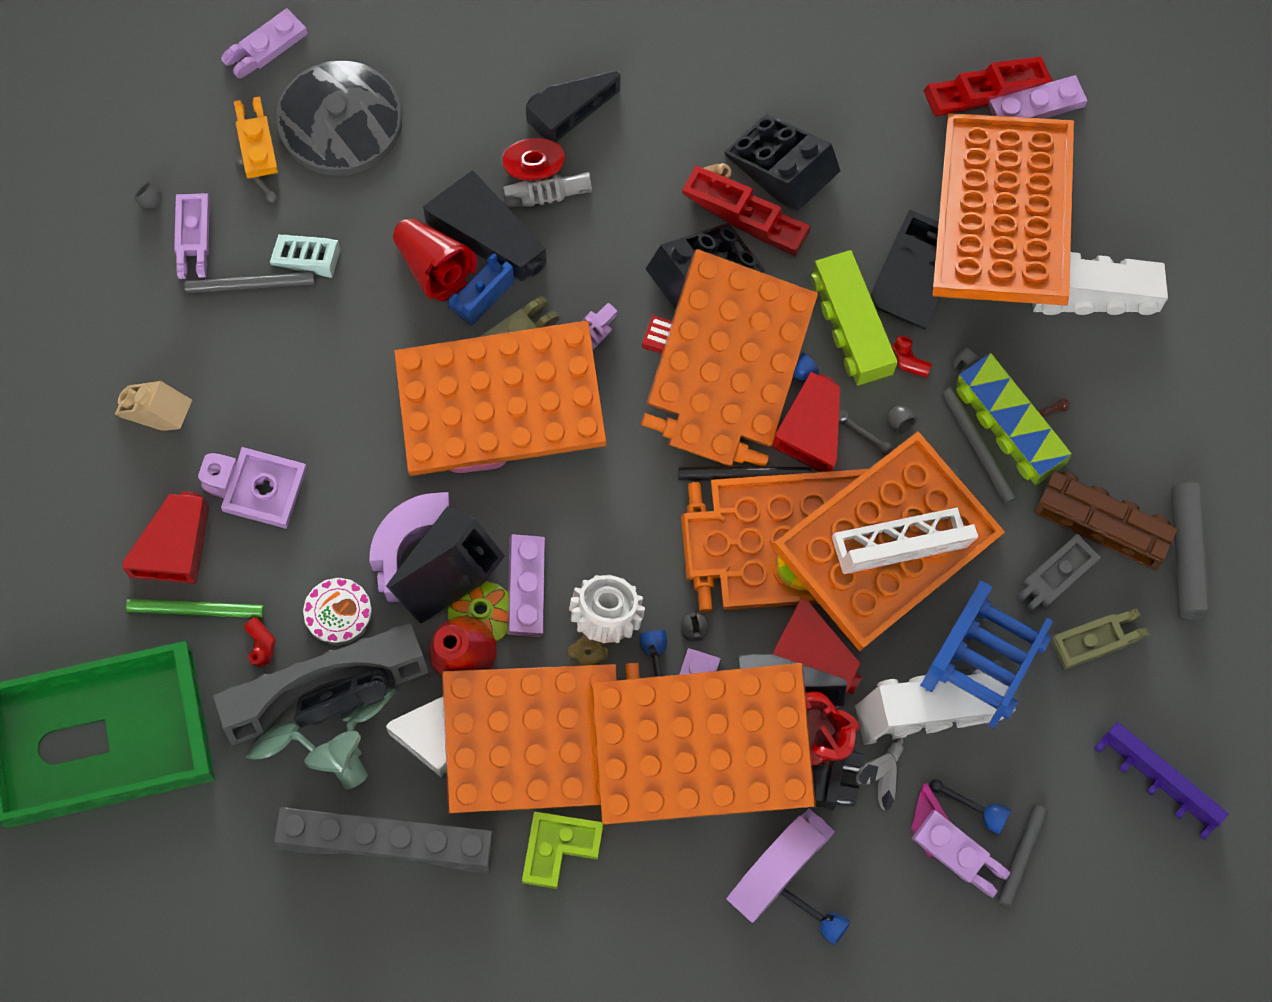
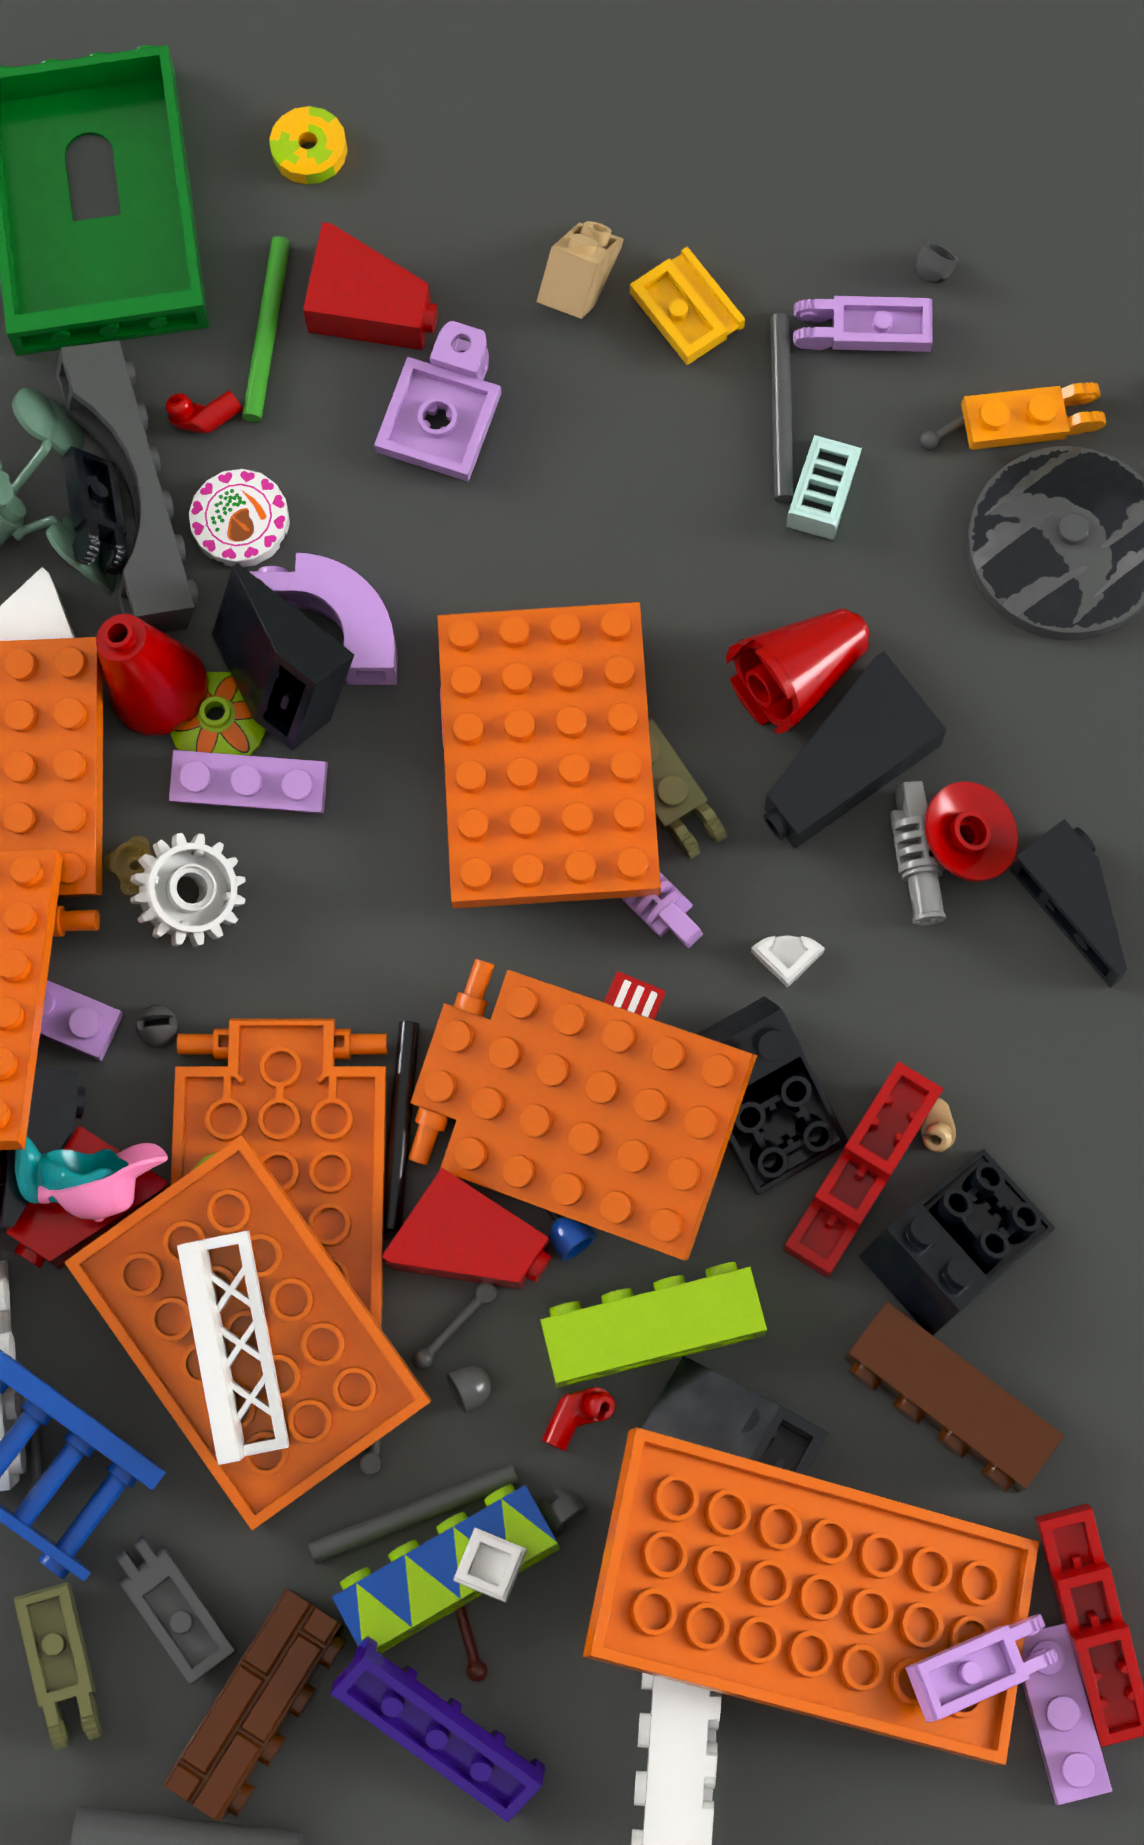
camera: 100 degrees right, 5 degrees up
blue hinge [448,253,514,326] -> none
blue hinge [639,630,667,677] -> none
none -> hair [15,1136,168,1222]
none -> yellow piece [269,106,348,185]
none -> dark purple hinge [330,1636,545,1823]
none -> white tile [453,1528,527,1603]
none -> yellow plate [630,247,745,365]
none -> white tile [751,935,825,988]
none -> reddish brown brick [844,1301,1065,1493]
none -> lavender hinge [905,1614,1059,1722]

